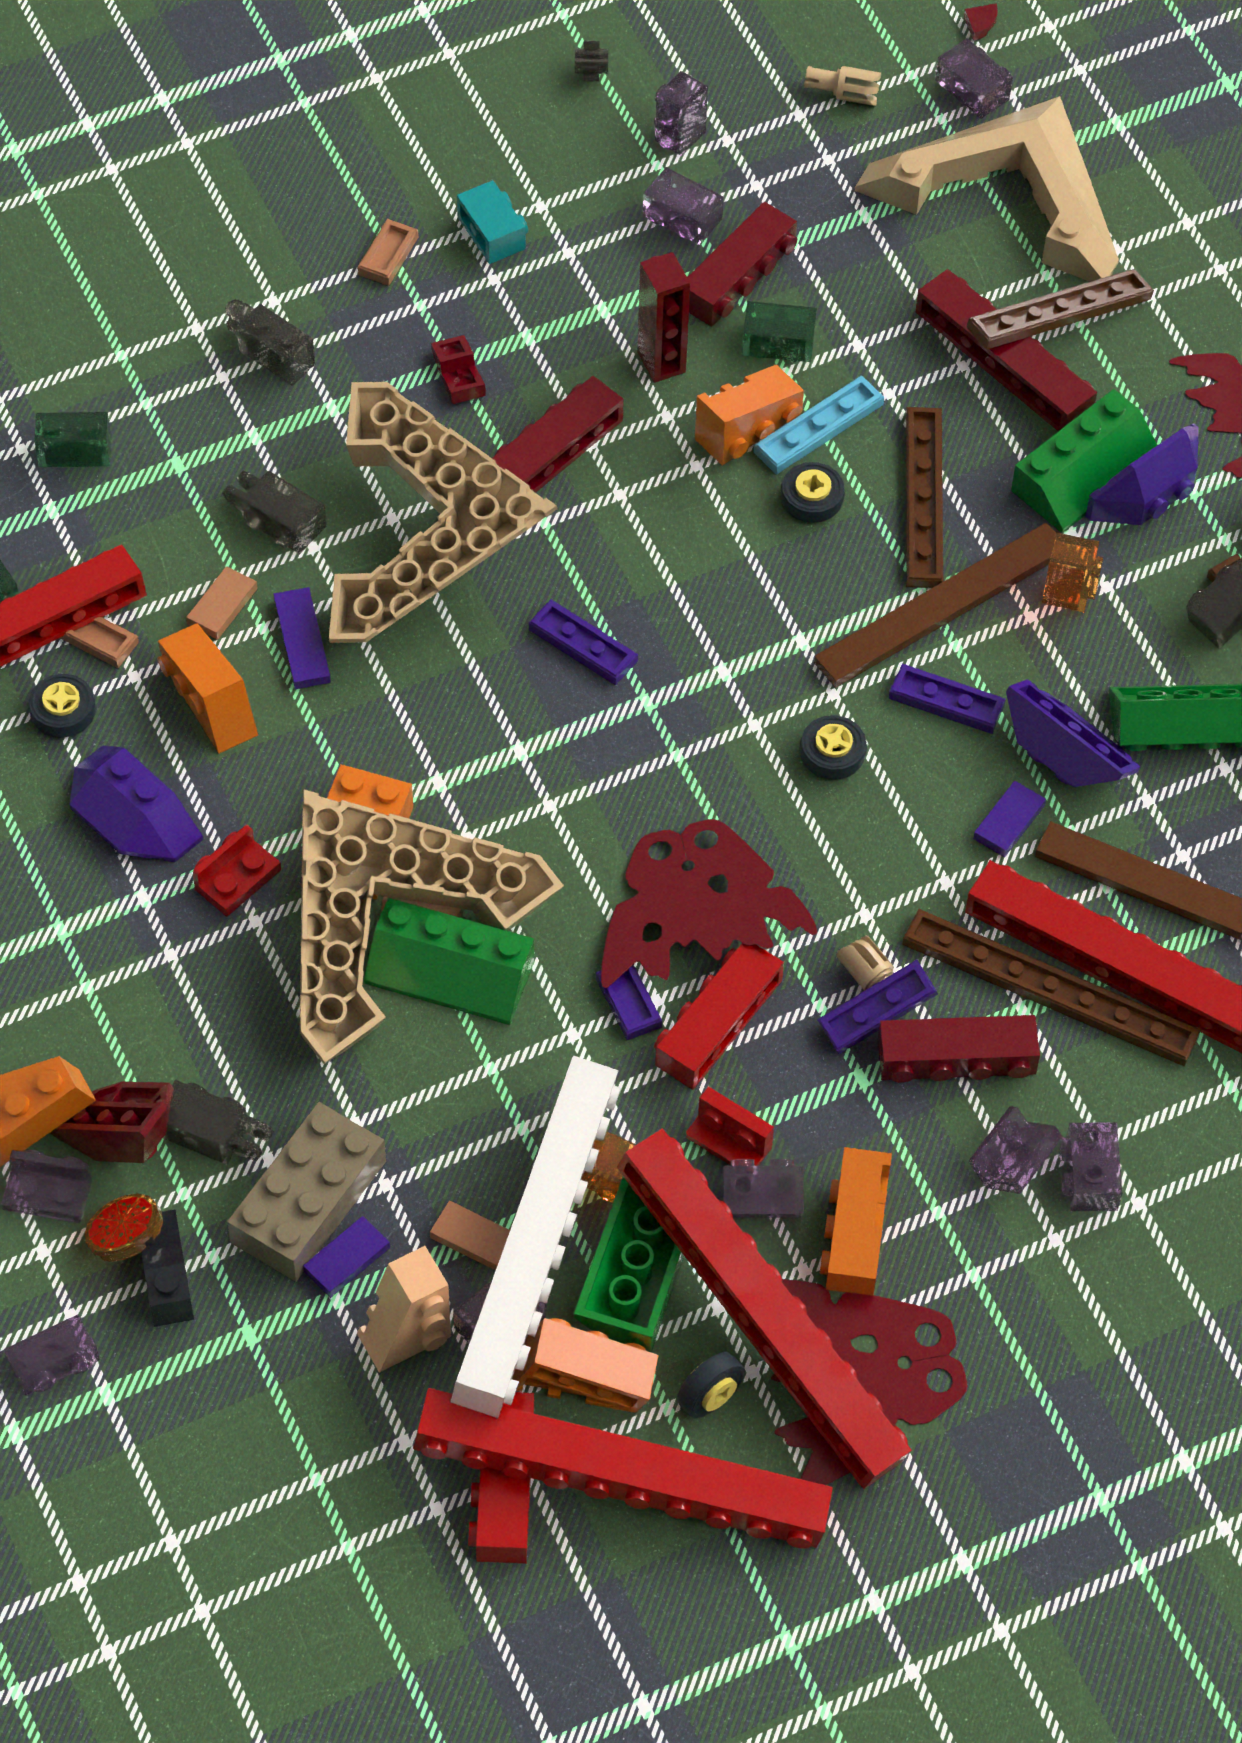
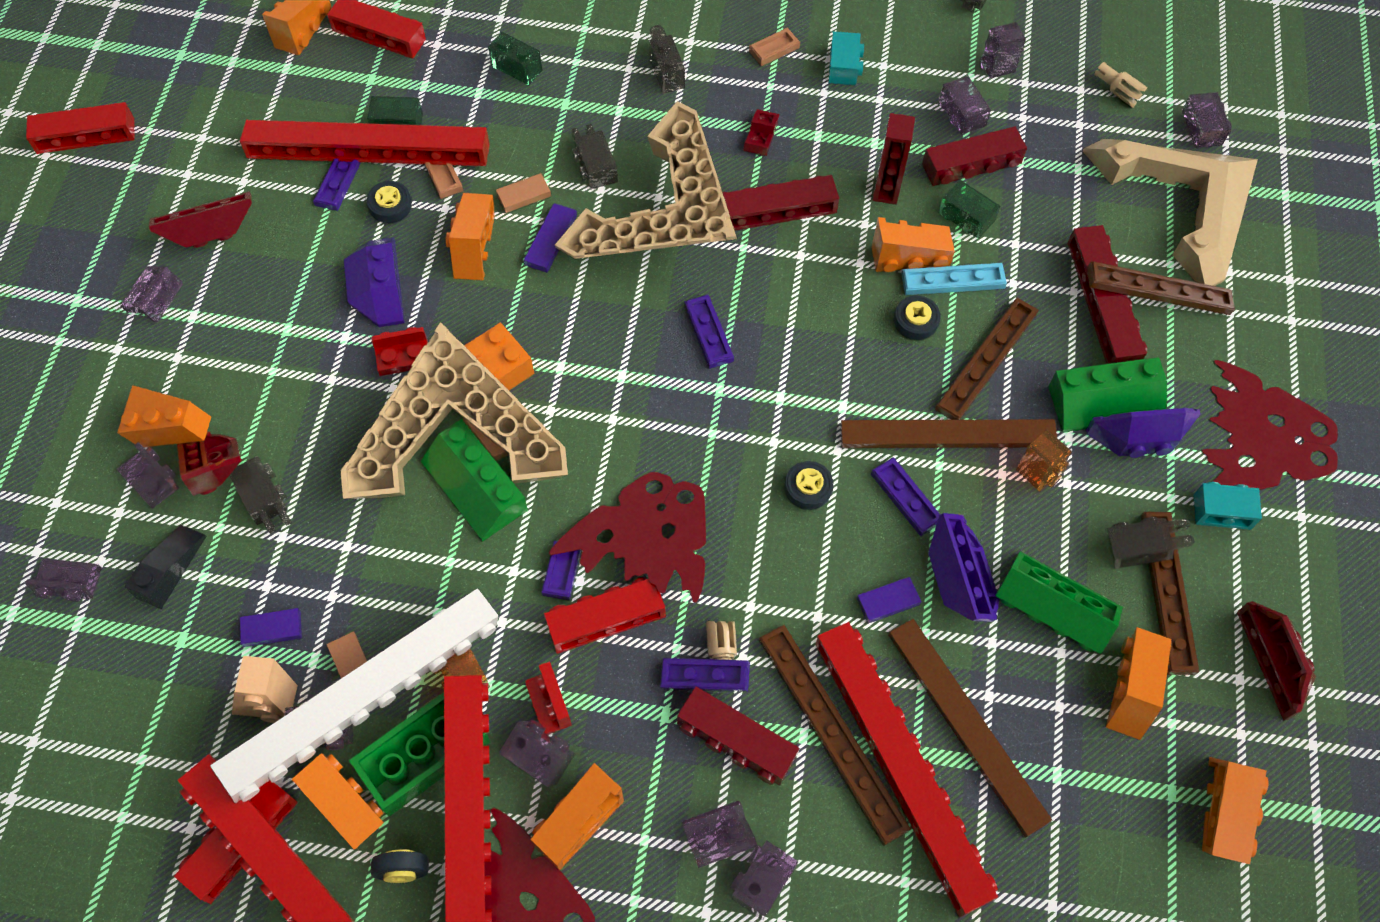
camera: 35 degrees right, 5 degrees up
tile [84,1193,163,1262] -> none
dark tan brick [227,1102,386,1282] -> none
dark red tile [964,3,998,41] -> none

